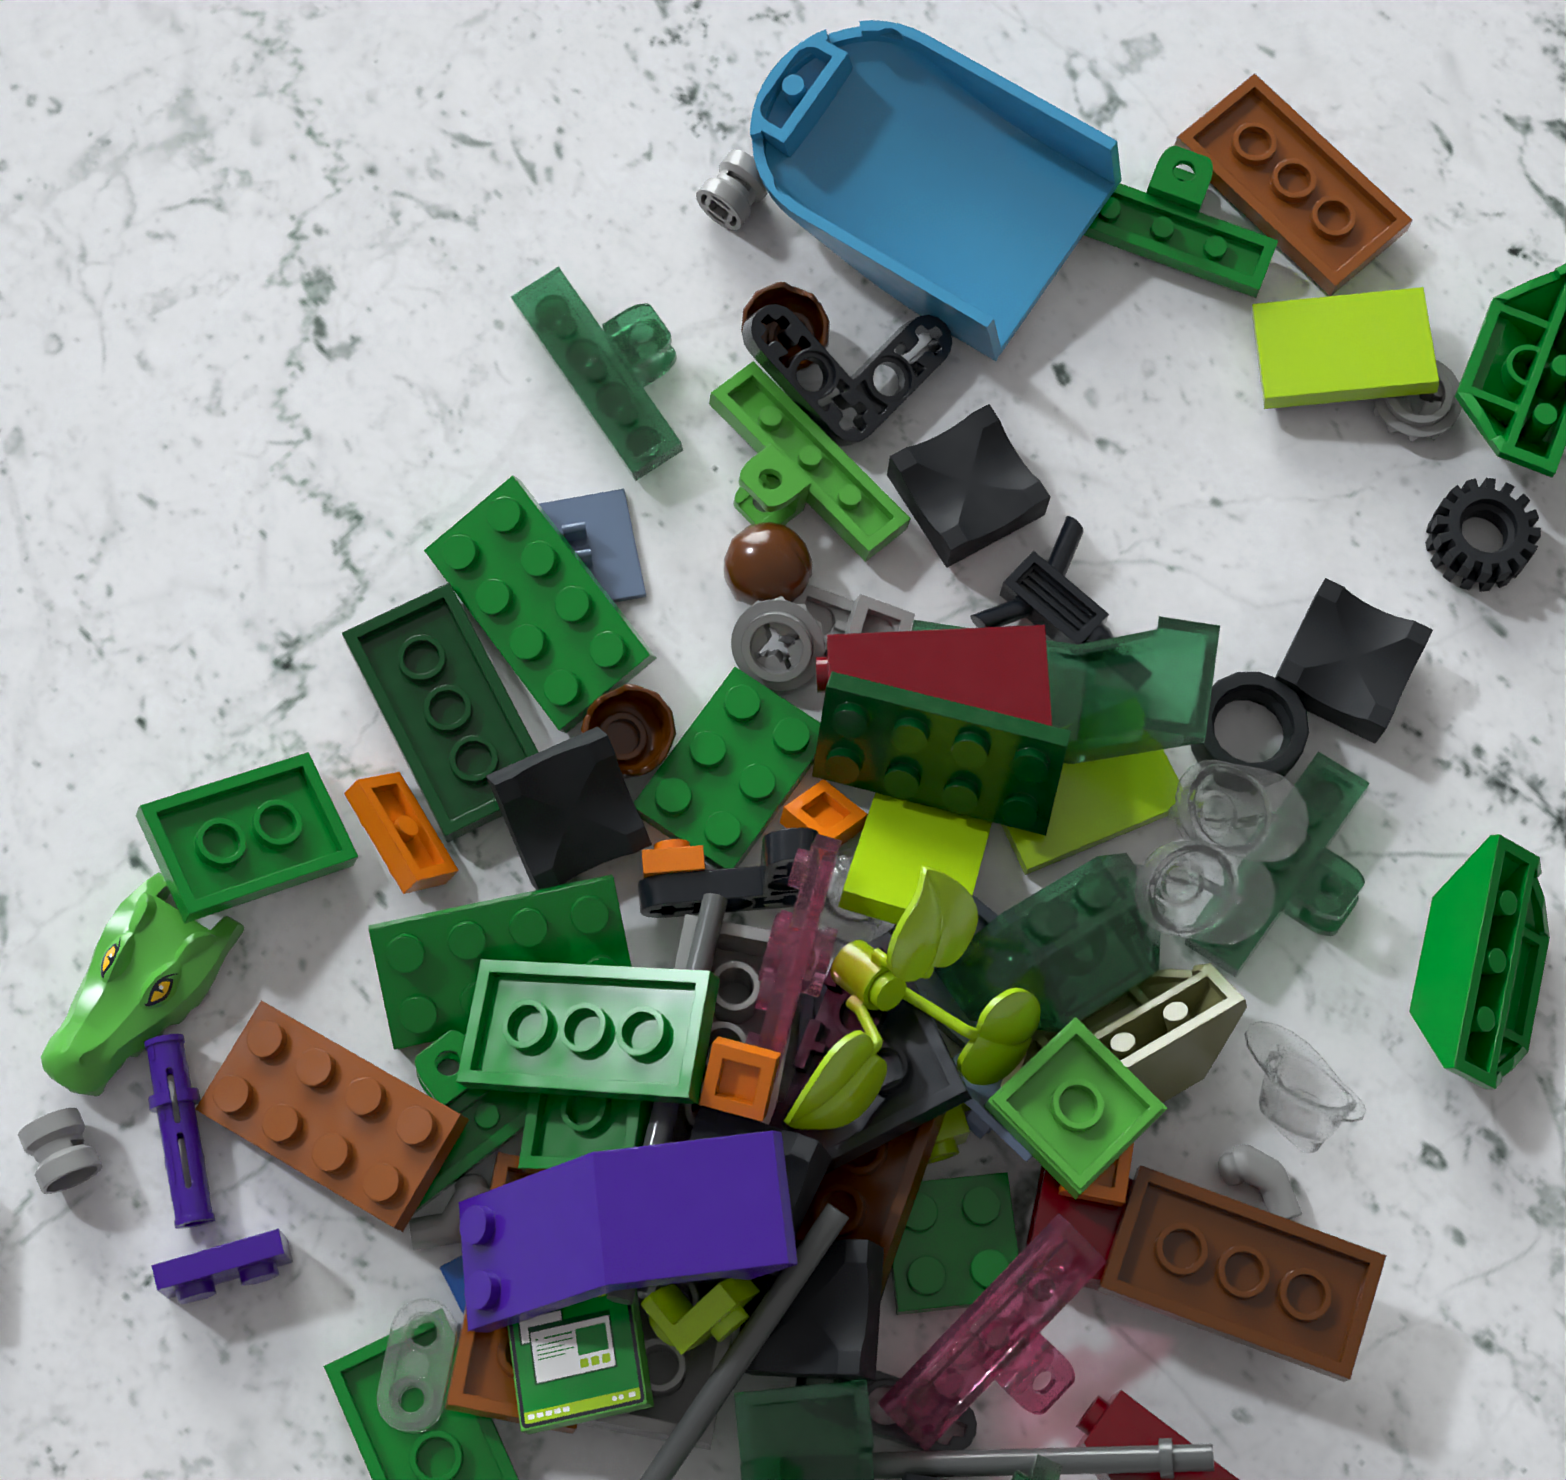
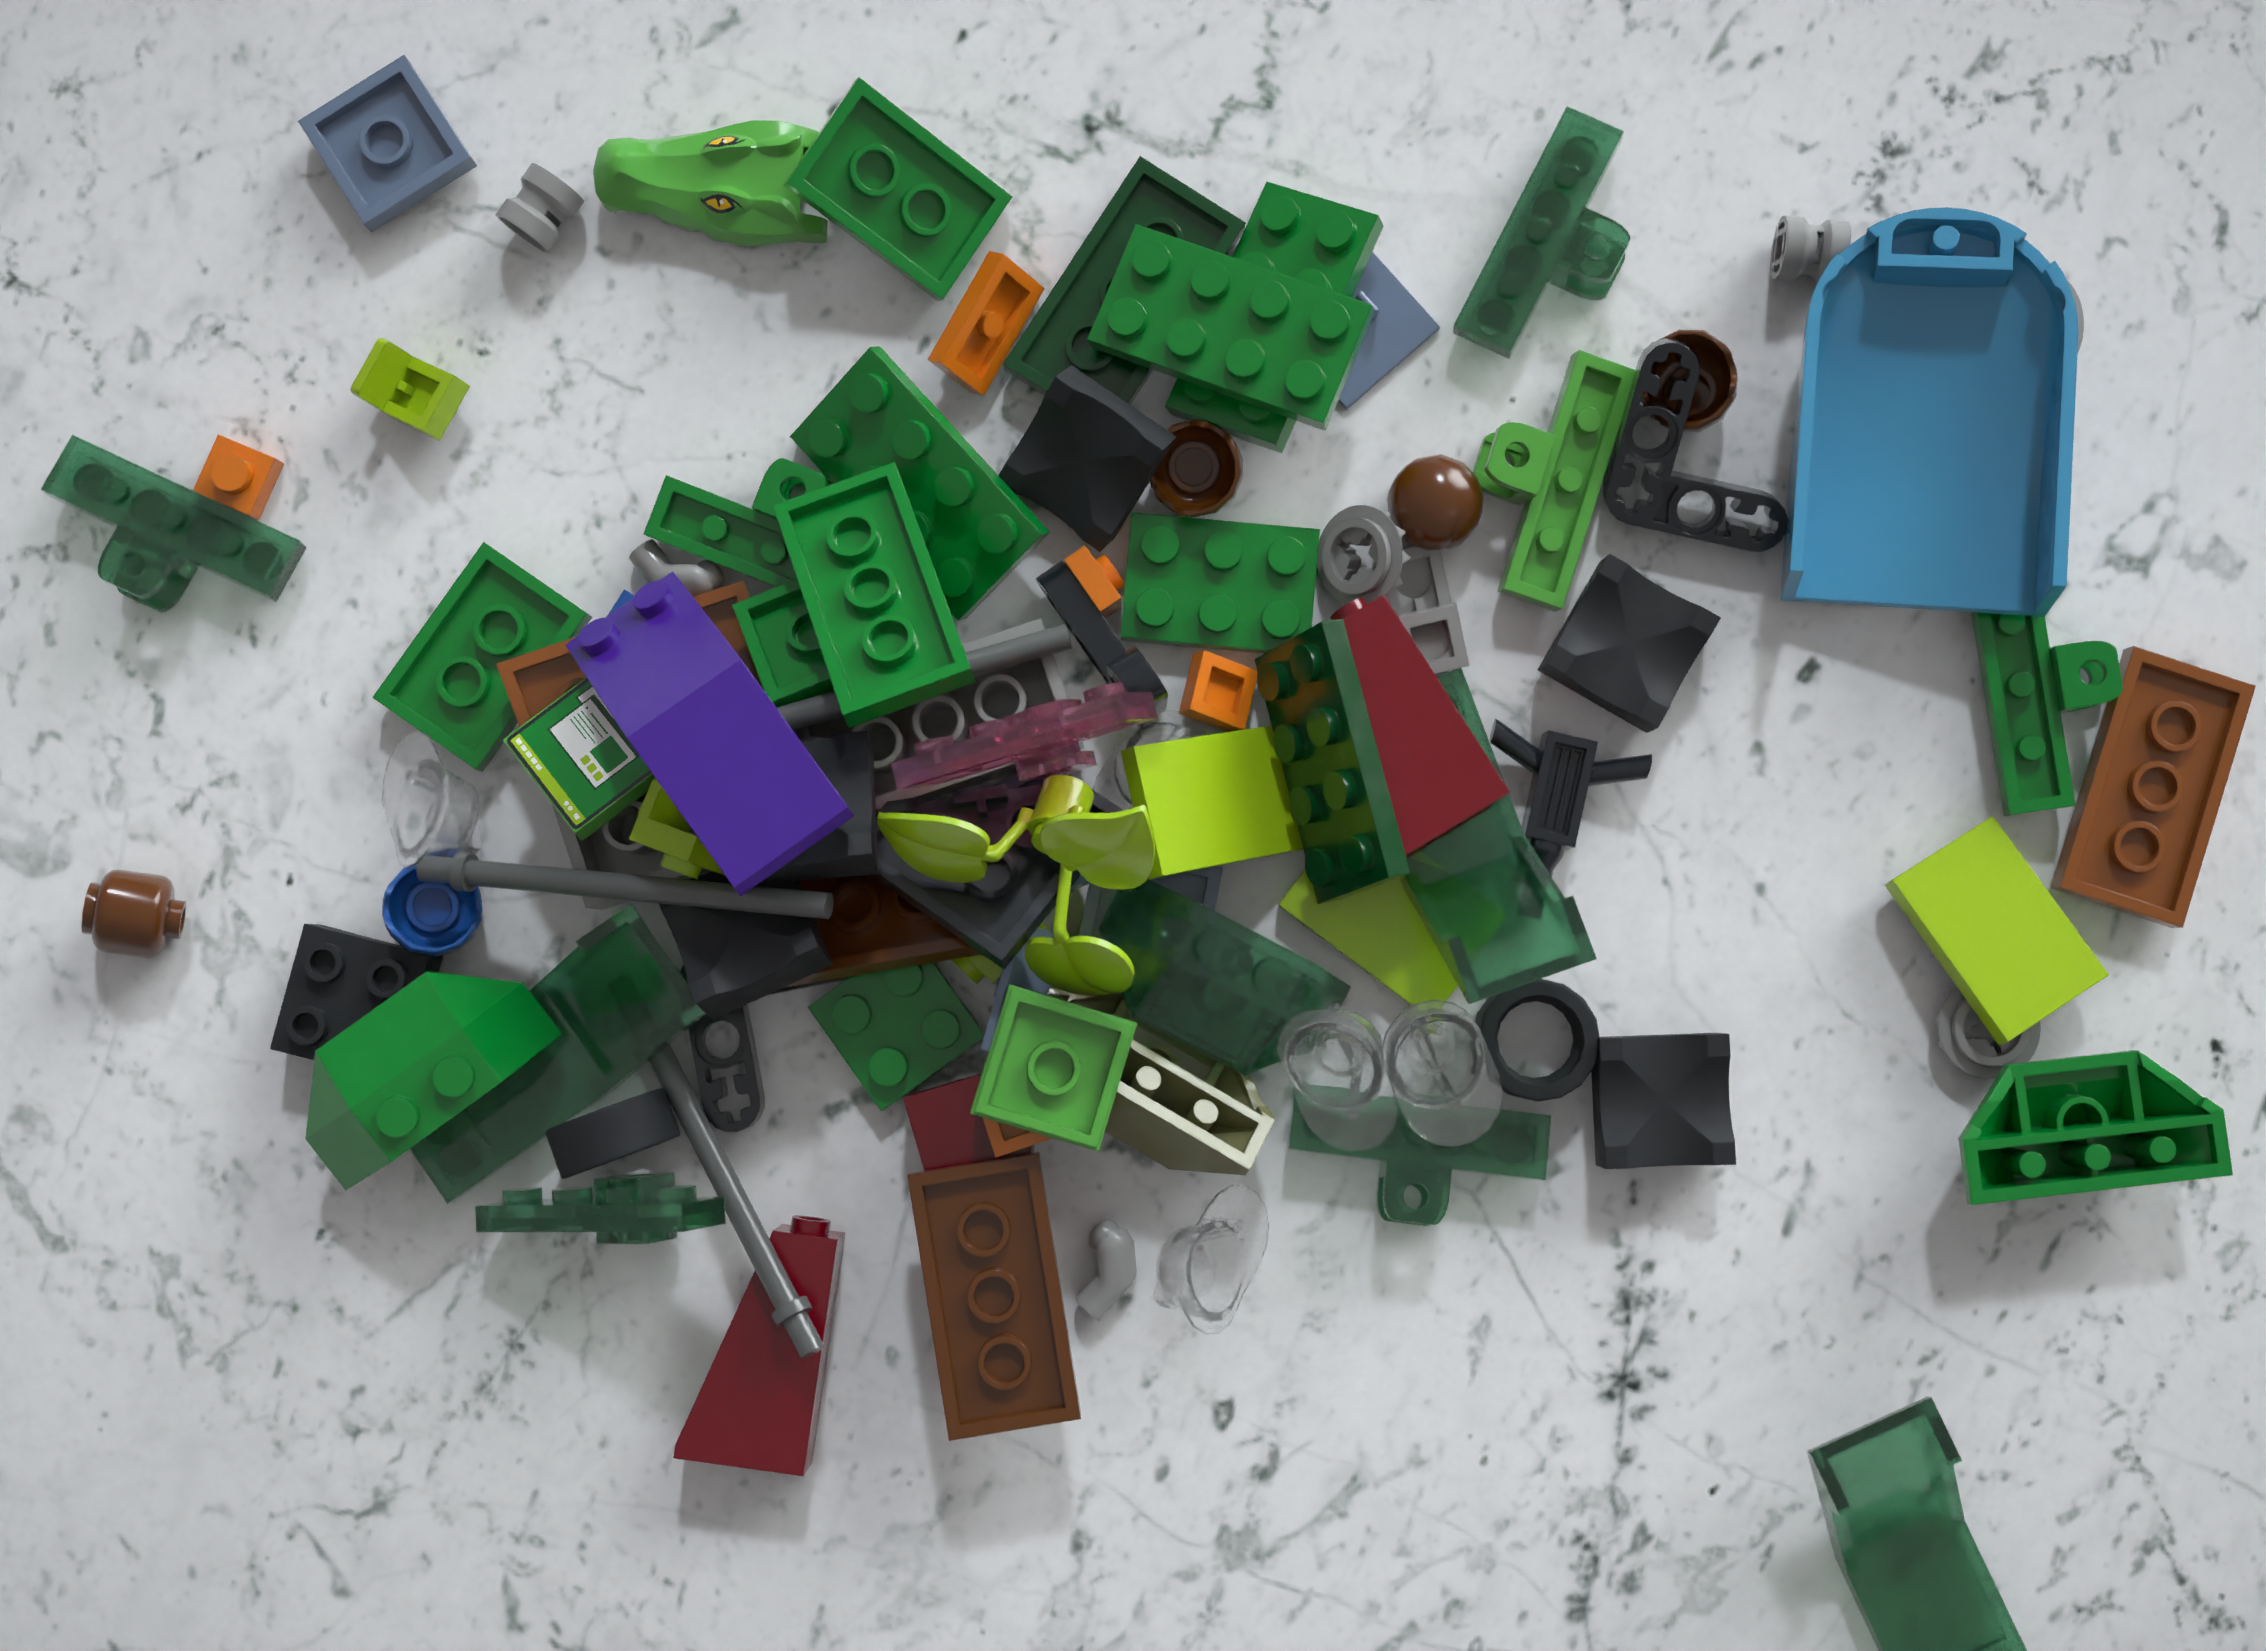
camera: 65 degrees right, 15 degrees up
dark purple pin [144,1034,215,1229] -> none
dark purple plate [151,1228,293,1304] -> none
dark orange plate [195,1000,469,1232] -> none
clear plate [377,1298,458,1434] -> none
orange plate [699,1036,781,1121] -> none
clear pink plate [878,1213,1107,1452] -> none
green wedge [1409,834,1550,1089] -> none
black tyre [1425,478,1541,592] -> none
none -> lime bracket [350,338,470,441]
none -> green plate [1087,224,1374,431]

